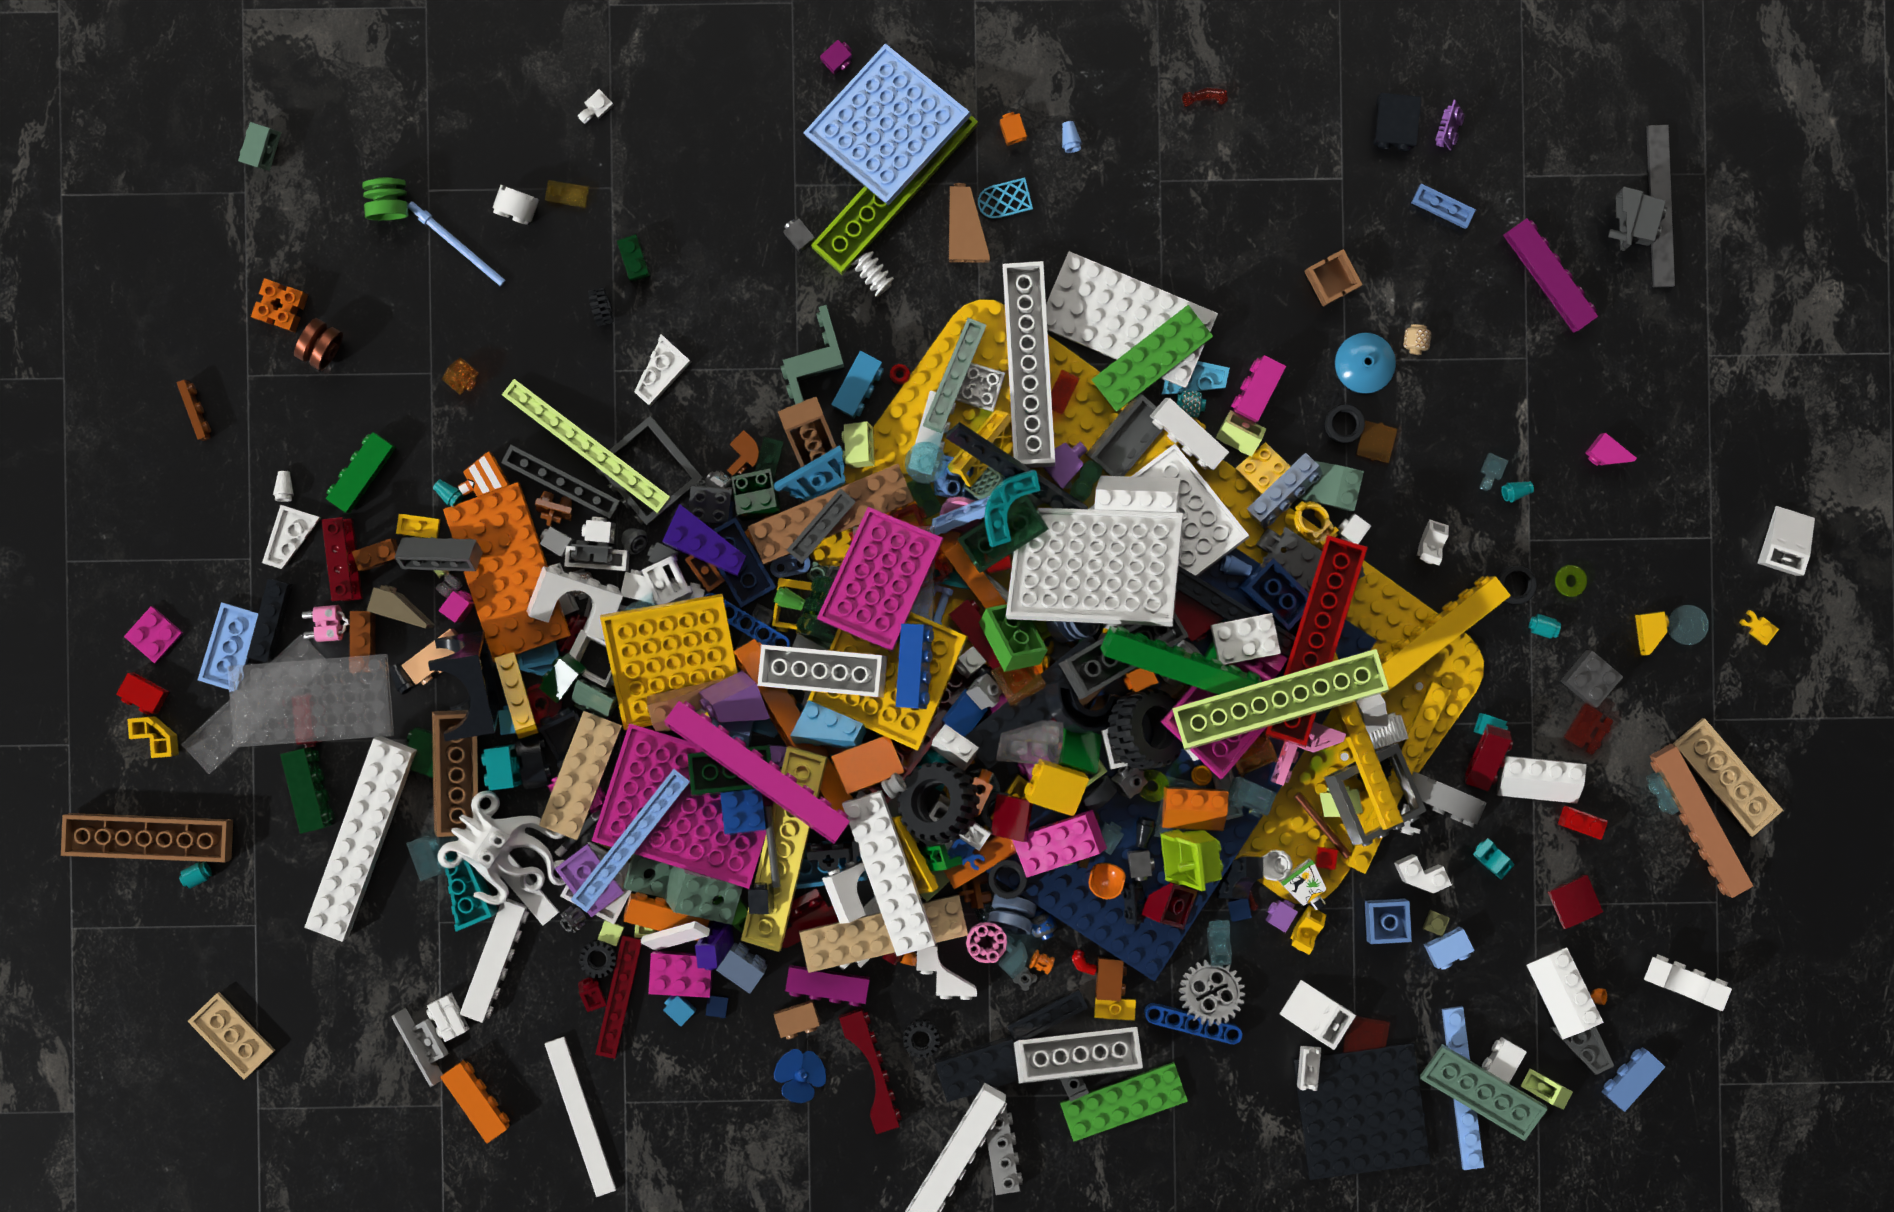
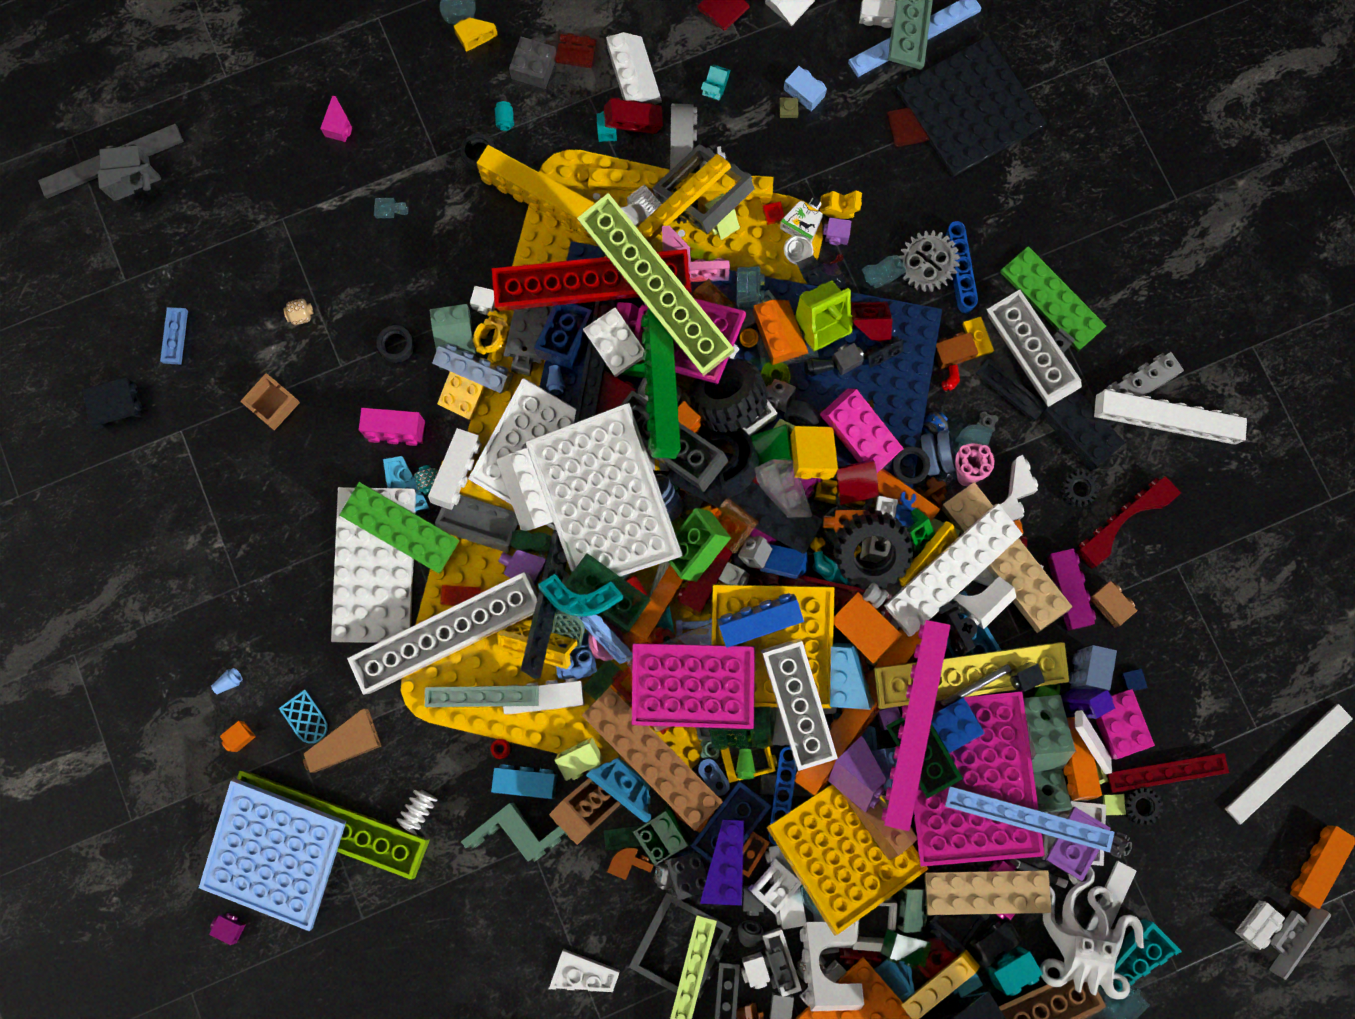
camera: 110 degrees left, 10 degrees down
white brick [460,898,529,1023] -> none
dark red bracket [578,977,607,1012] -> none
dark azure brick [663,995,696,1027] -> none
blue piece [774,1049,826,1103] -> none
dark red plate [782,888,839,948] -> none
flat silver brick [784,219,815,253] -> none
dark grey plate [787,488,856,564] -> none
clear light blue brick [905,442,946,484] -> none
white brick [931,724,979,771] -> none
white tile [956,362,1005,412] -> none
orange bush [1029,949,1055,975] -> none
orange helmet [1088,863,1126,899] -> none
clear light blue brick [1100,822,1124,855] -> none
clear red arm [1182,87,1228,107] -> none
yellowish green brick [1216,410,1266,457] -> none
dark blue tile [1227,899,1252,922] -> none
white slope [1280,980,1356,1050] -> none
copper bar [1294,792,1352,859] -> none
white hinge [1297,1046,1321,1091] -> none
dark azure dish [1335,333,1396,394] -> none
clear orange piece [1356,421,1397,463] -> none
medium blue brick [1365,899,1412,944] -> none
white brick [1394,854,1452,893] -> none
white brick [1417,519,1449,565] -> none
medium lavender hinge [1435,100,1464,150] -> none
teal cone [1502,481,1534,502] -> none
magenta brick [1503,218,1598,333] -> none
clear neon green piece [1555,565,1587,597] -> none
red brick [1558,806,1608,840] -> none

